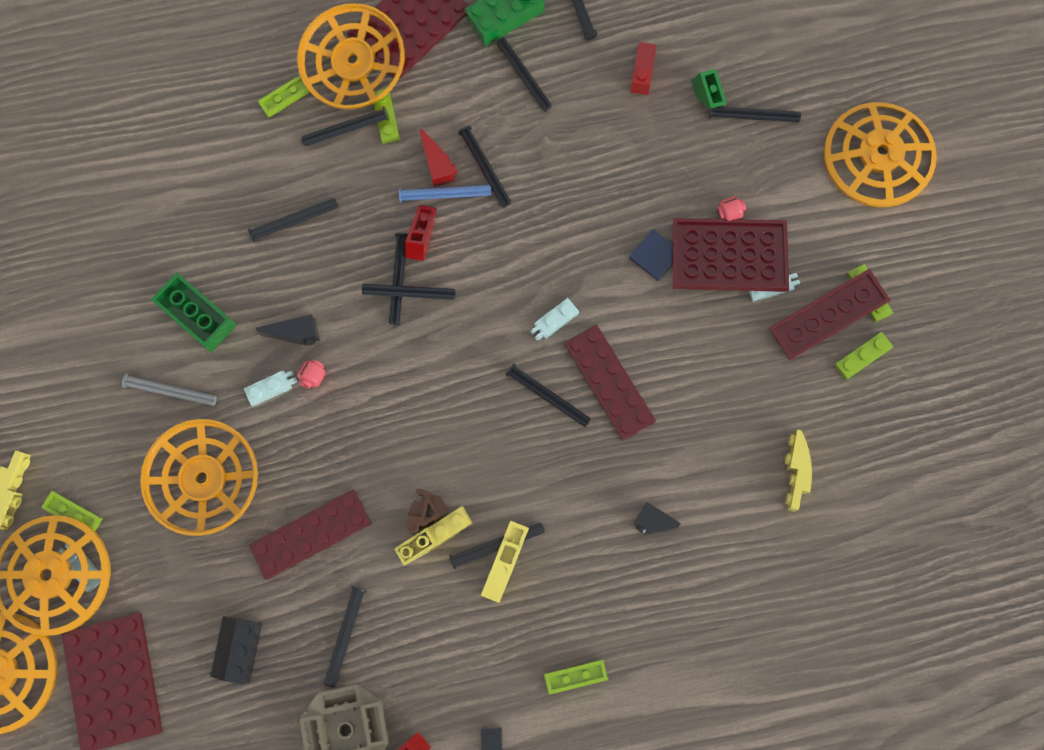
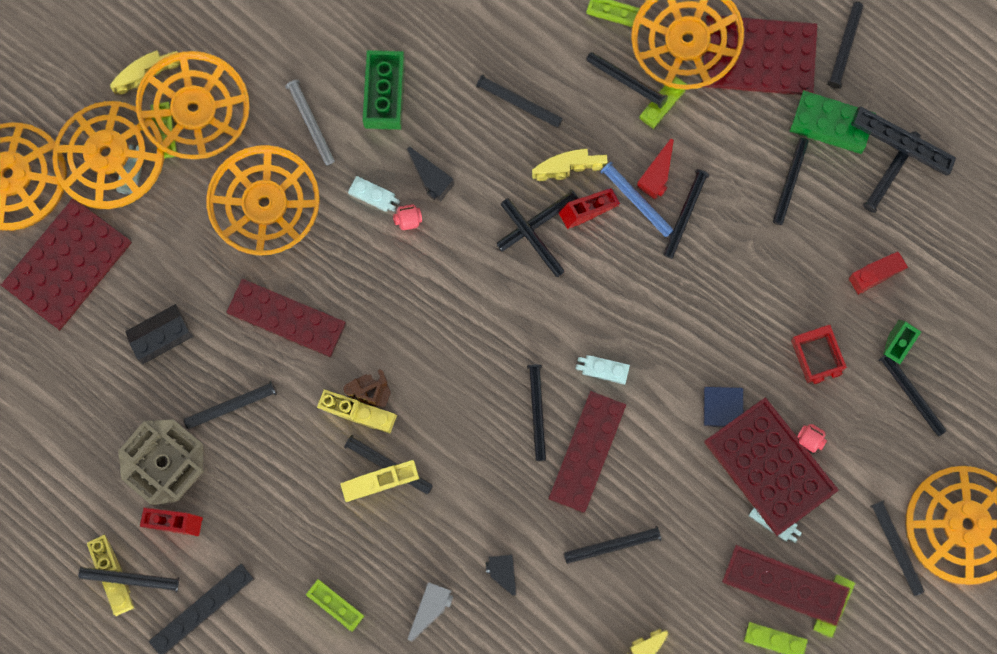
camera: 50 degrees right, 0 degrees up
none -> light orange dish [136,51,249,159]
none -> light grey slope [407,582,453,641]
none -> light yellow slope [532,149,607,181]
none -> black axle [564,526,662,564]
none -> red window [791,325,847,384]
none -> black axle [870,500,925,596]

